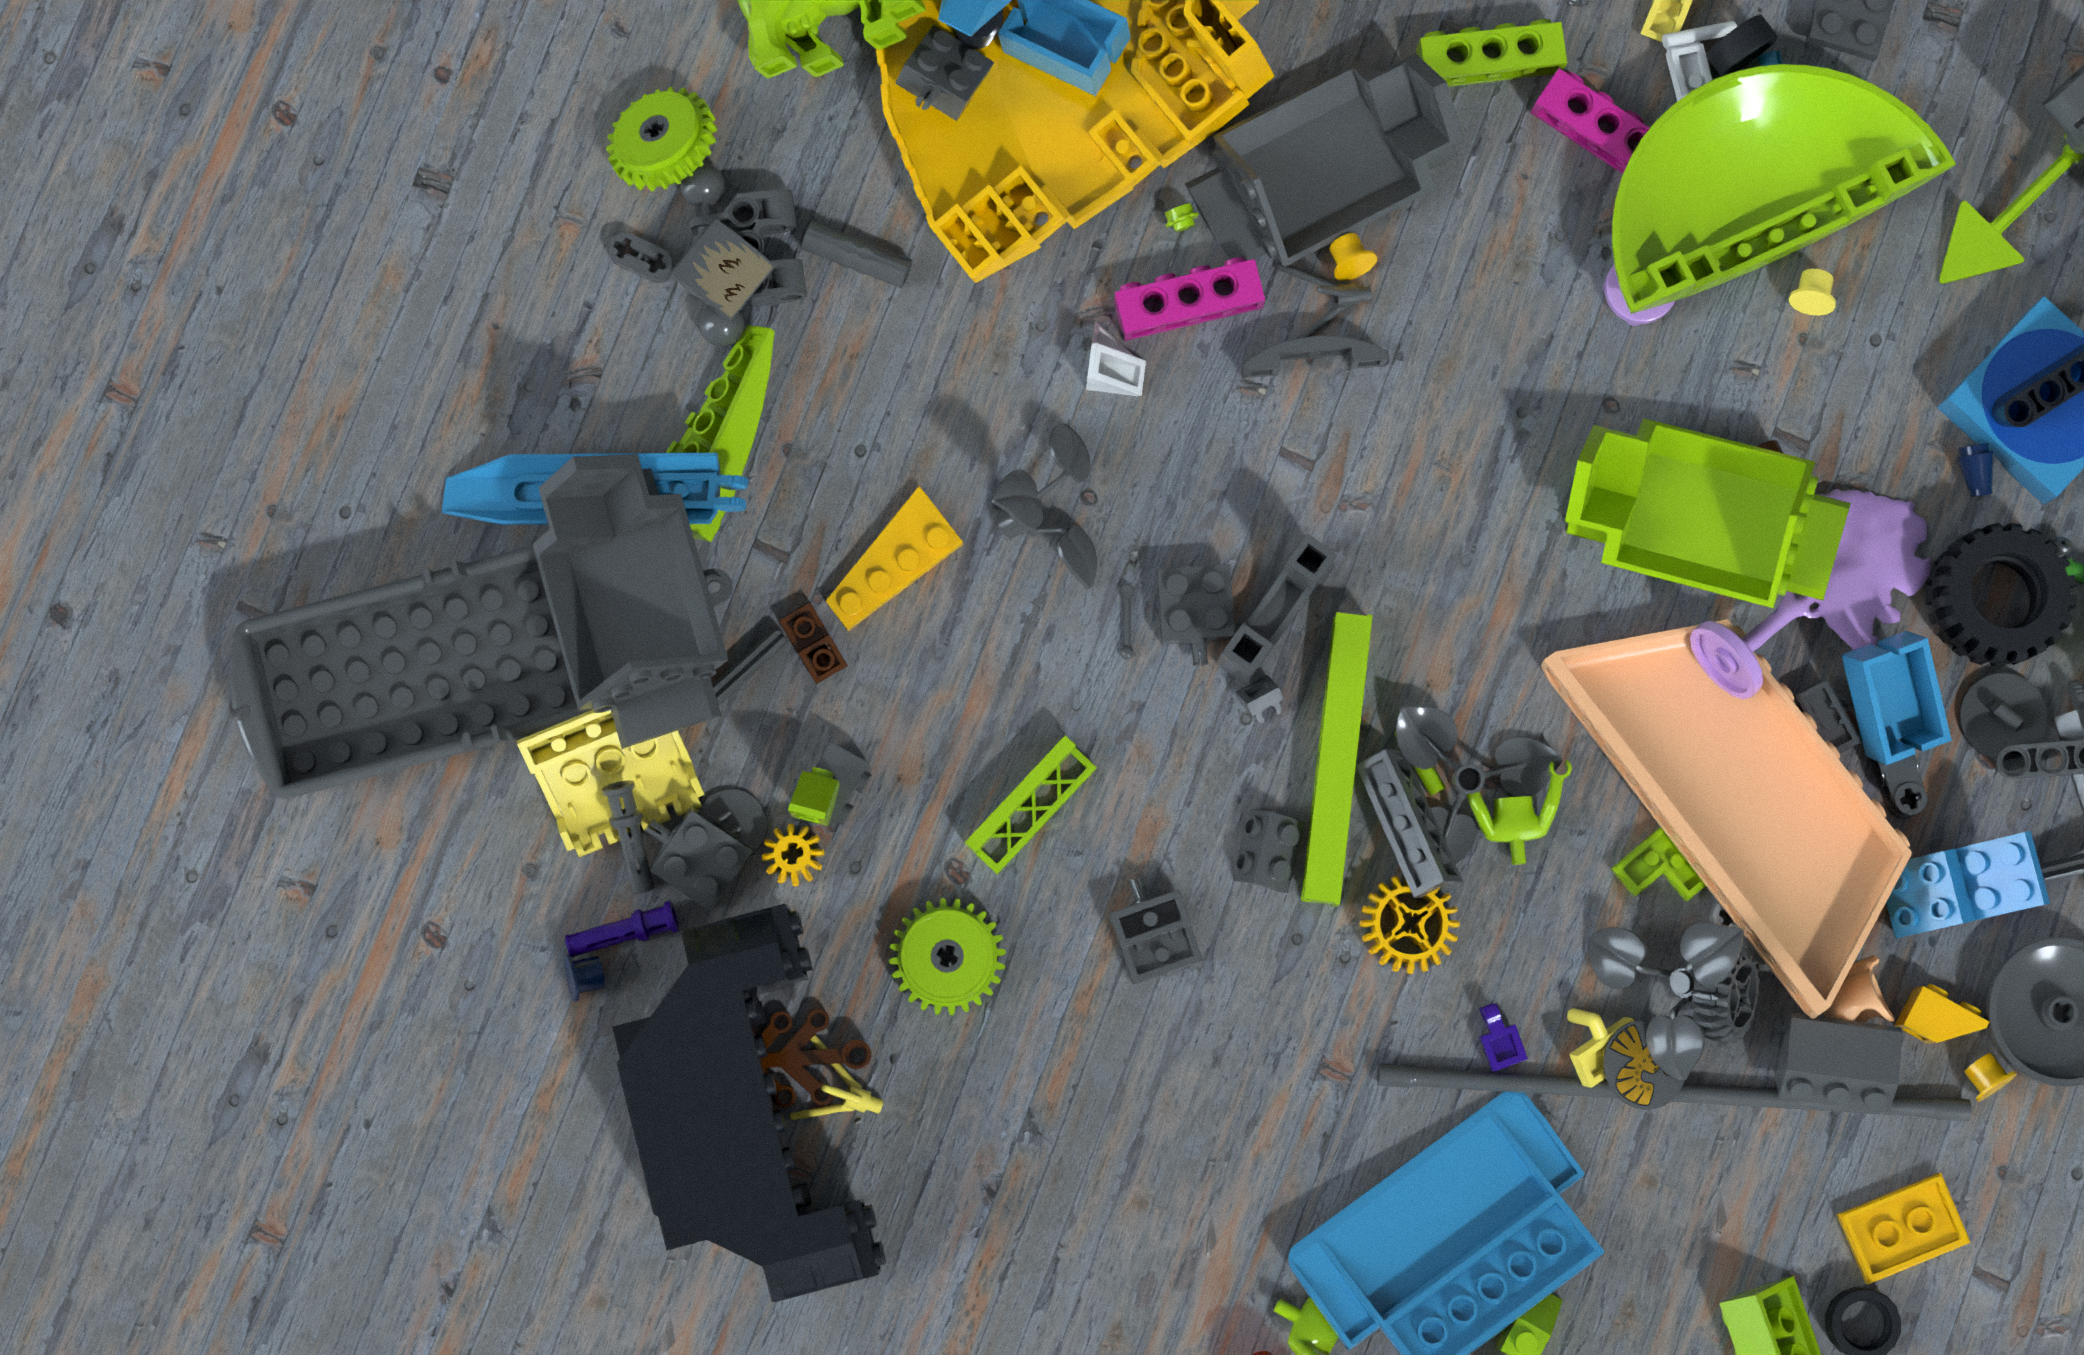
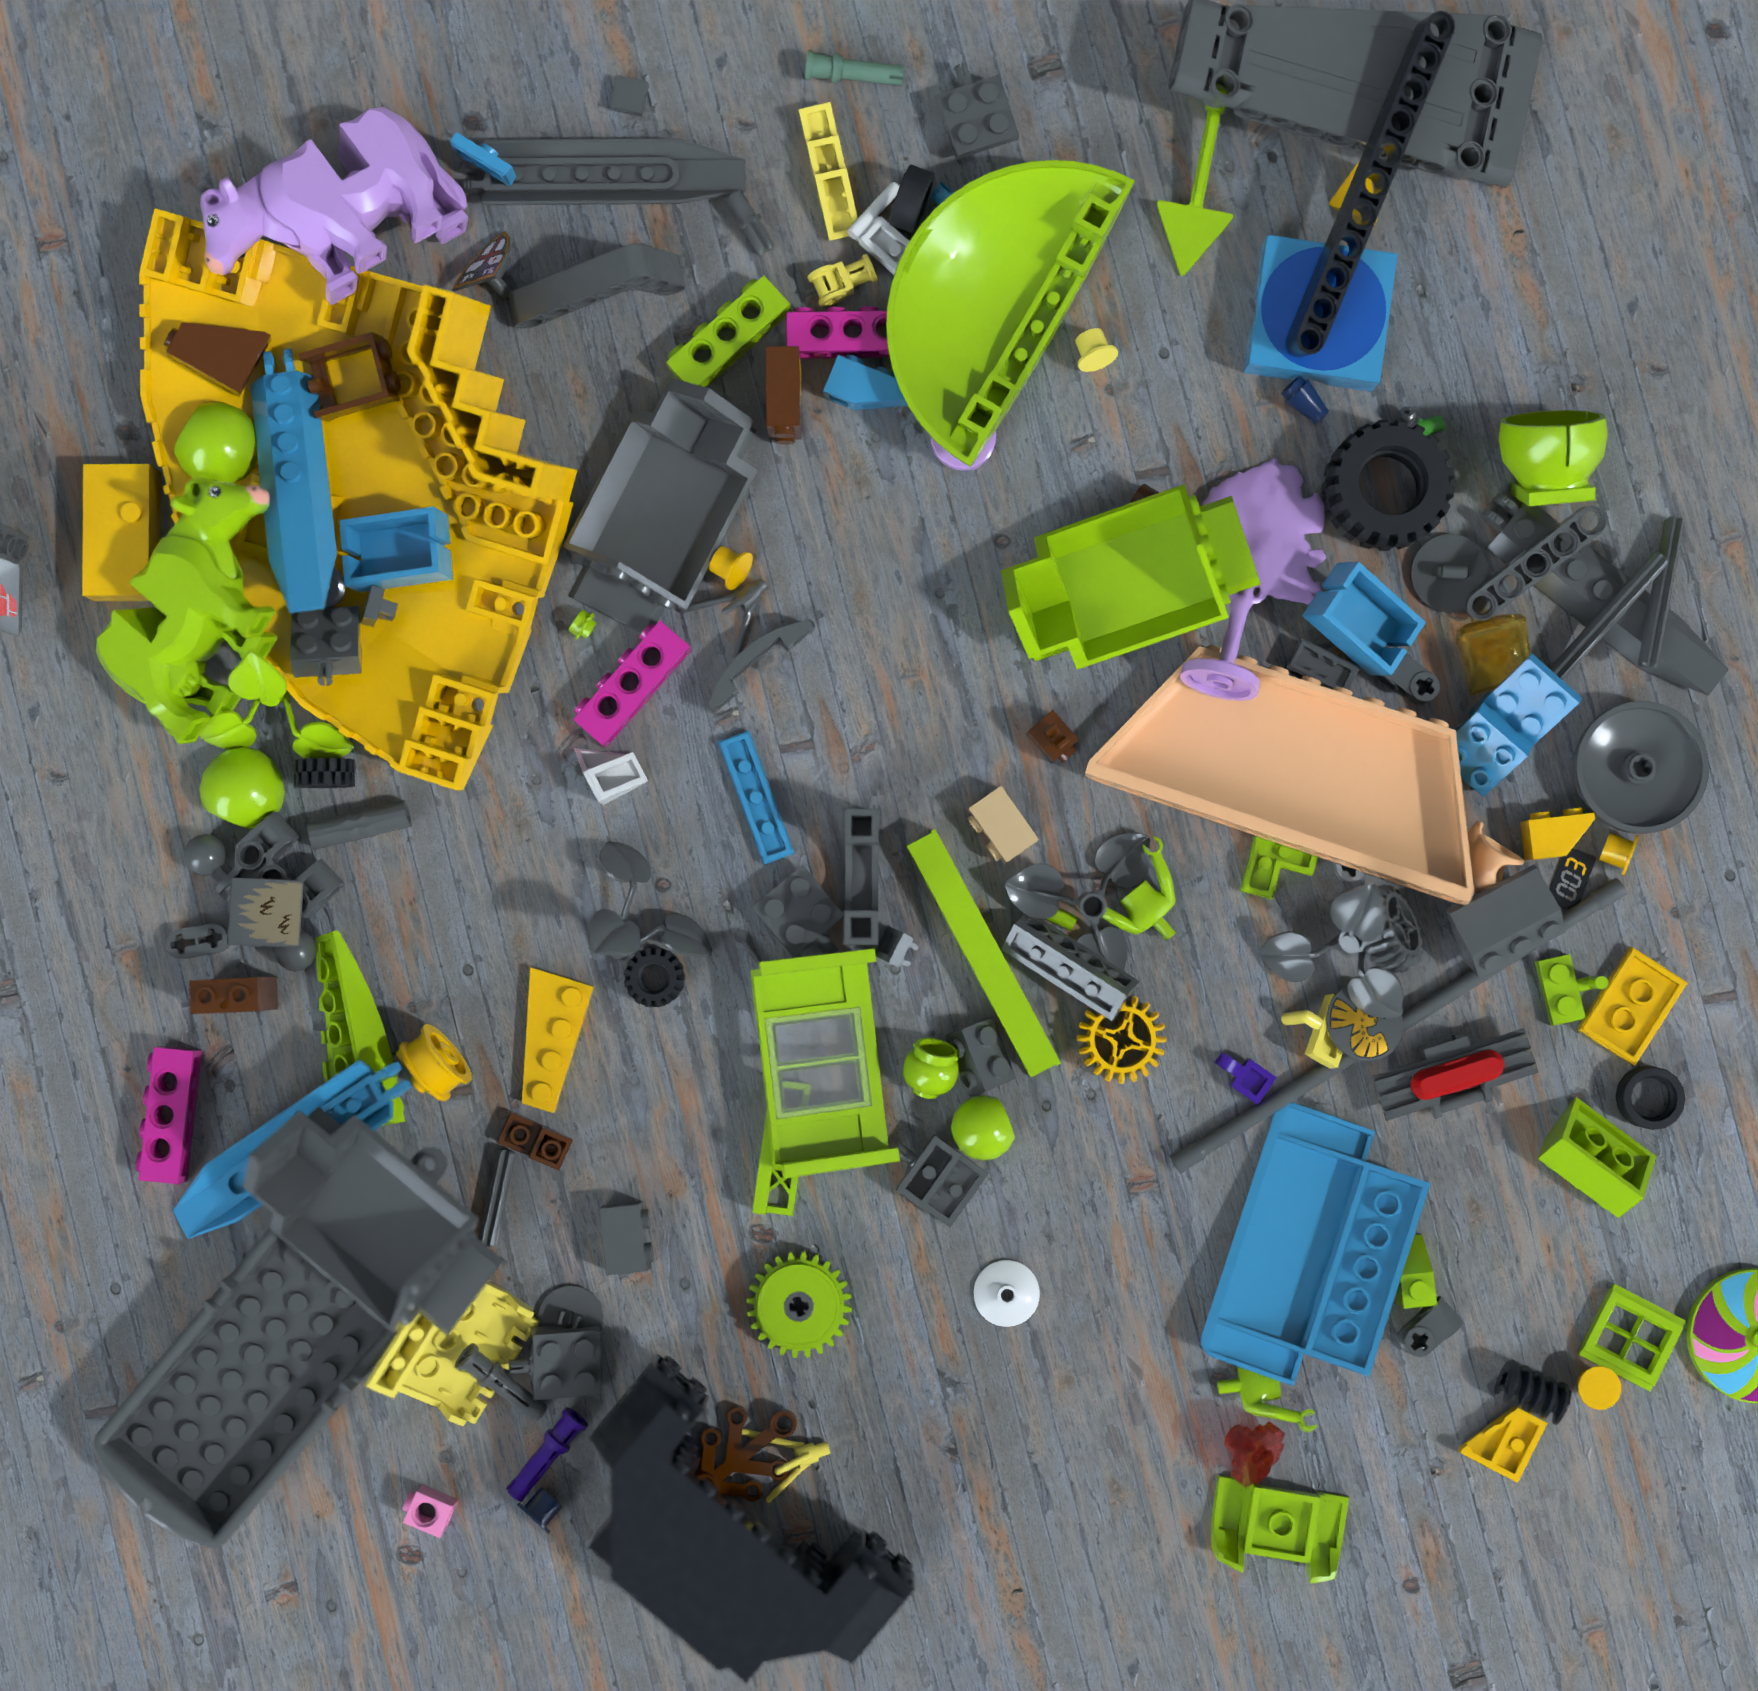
camera: 30 degrees left, 5 degrees up
lime gear [606,87,718,191] -> none
yellow gear [762,823,825,887] -> none
lime slope [788,767,840,826] -> none
none -> dark pink brick [135,1046,202,1184]
none -> reddish brown window [189,977,278,1014]
none -> lime cylinder [199,747,286,830]
none -> lime plant [200,649,354,759]
none -> black tyre [294,758,355,789]
none -> dark grey tile [361,586,398,627]
none -> yellow wheel [396,1024,472,1102]
none -> bright pink brick [402,1484,459,1538]
none -> black tyre [624,948,685,1007]
none -> dark azure tile [718,730,795,865]
none -> lime piece [750,949,900,1178]
none -> reddish brown brick [766,346,802,445]
none -> light yellow connector [807,253,878,308]
none -> dark azure slope [823,354,908,410]
none -> lime piece [903,1038,959,1099]
none -> lime helmet [951,1094,1015,1161]
none -> tan brick [966,786,1039,863]
none -> white dish [973,1260,1040,1327]
none -> reddish brown brick [1026,710,1079,763]
none -> dark grey piece [1372,1028,1539,1121]
none -> clear yellow slope [1455,614,1531,696]
none -> lime plate [1535,954,1608,1026]
none -> black sticker [1550,848,1596,909]

